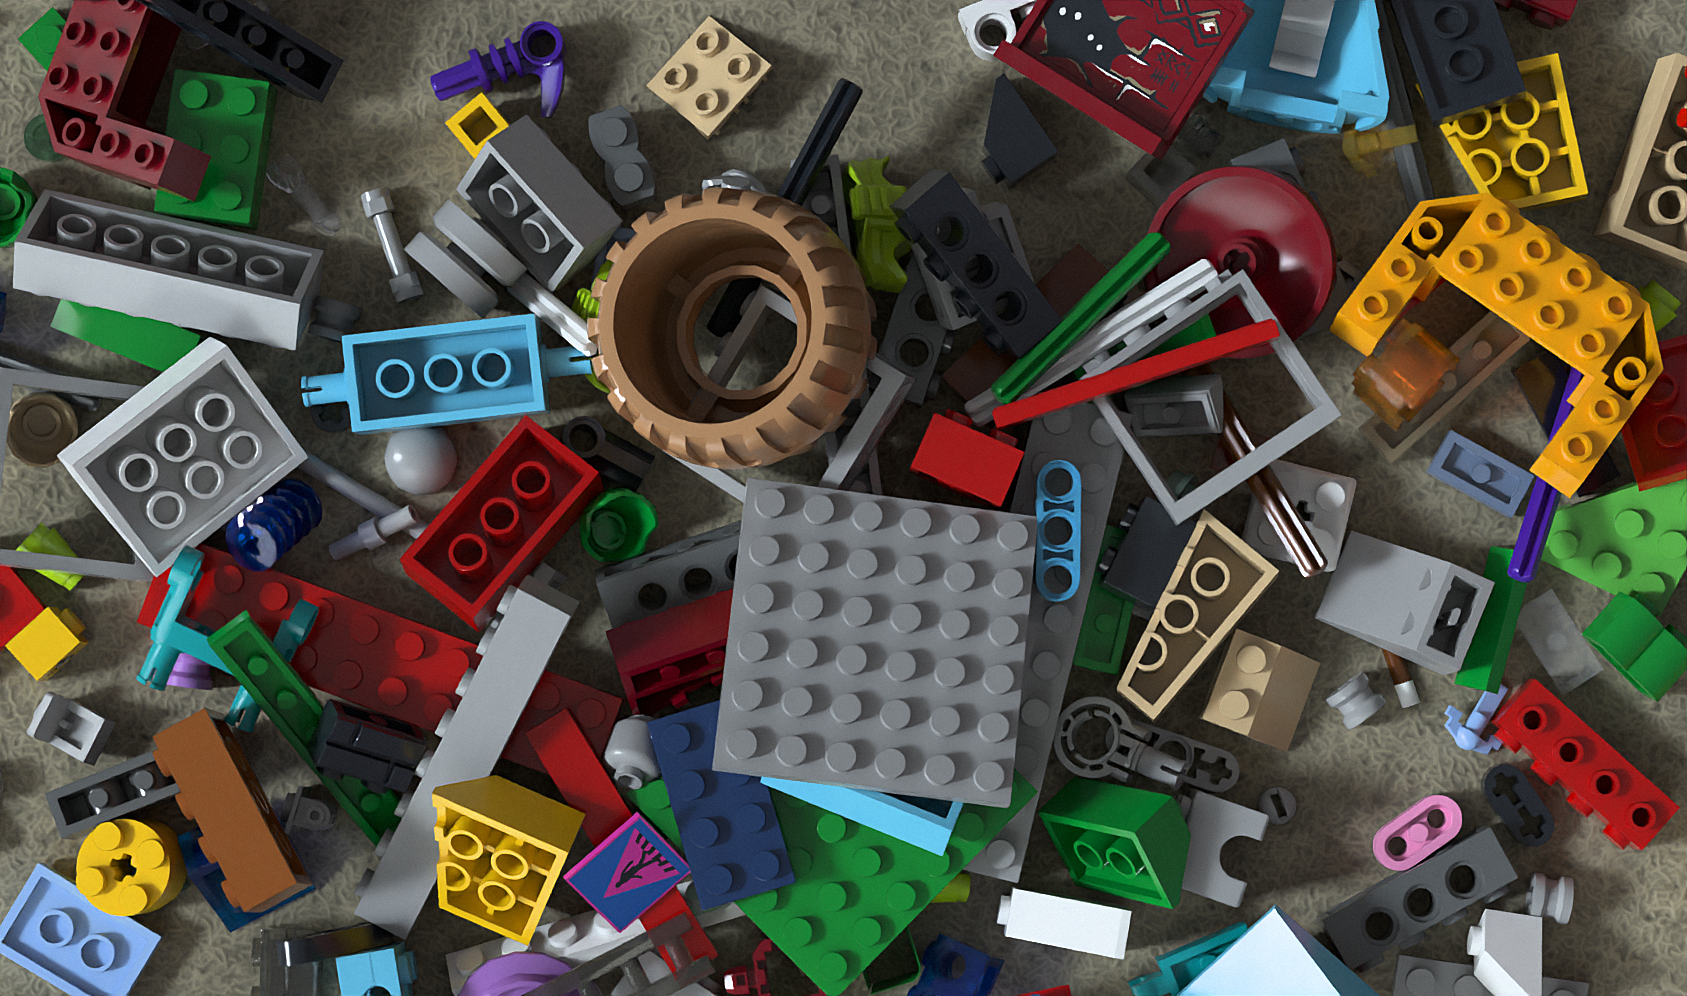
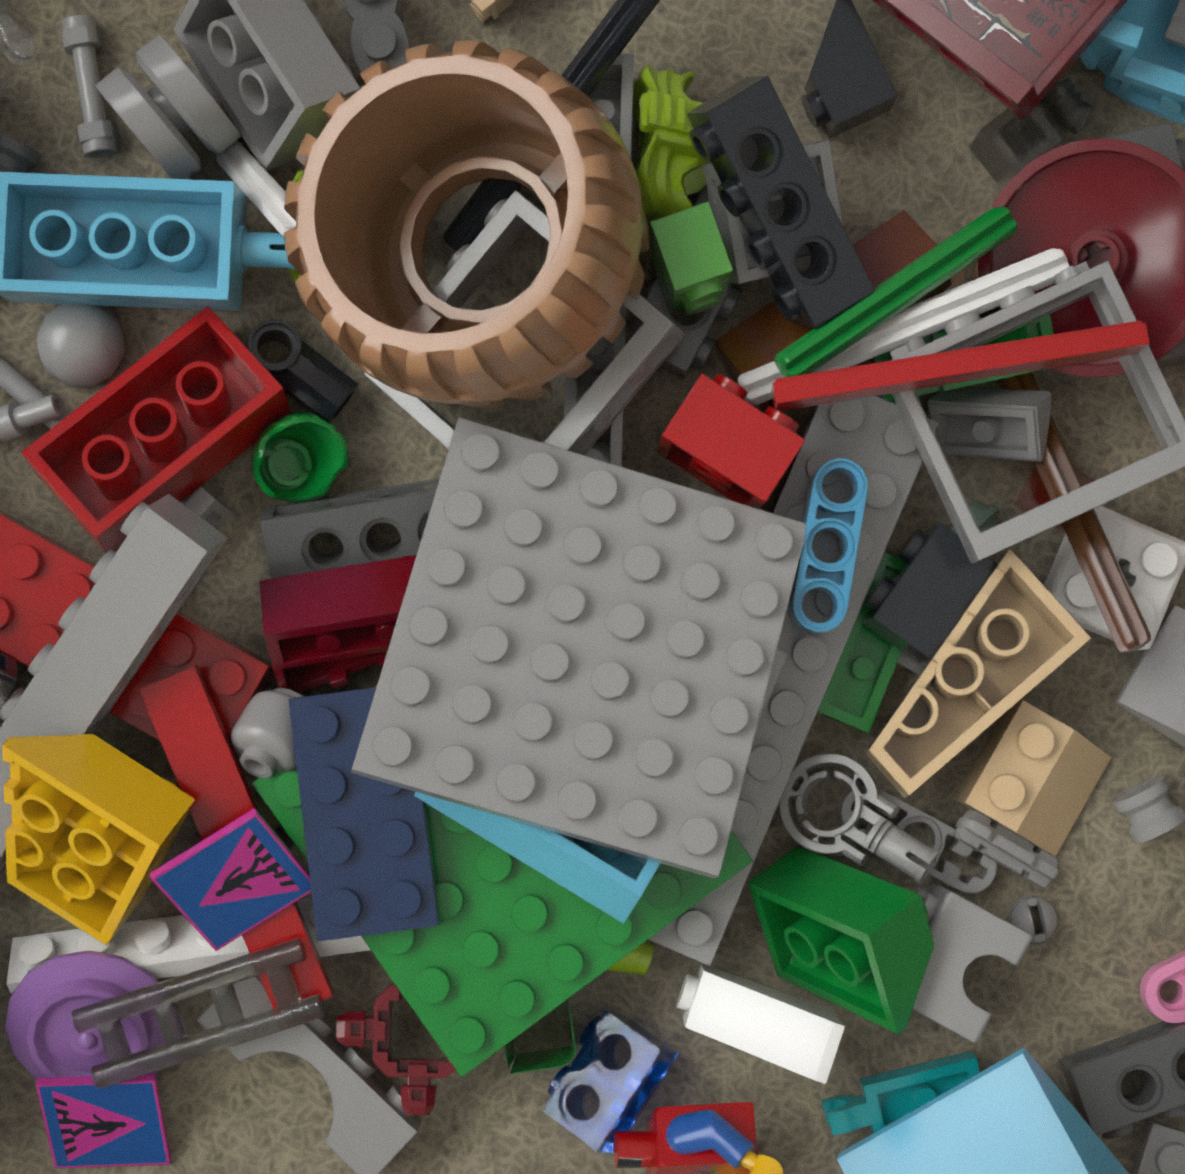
camera: 10 degrees right, 0 degrees up
none -> bright green brick [648,202,733,315]
none -> light grey axle [955,809,1059,887]

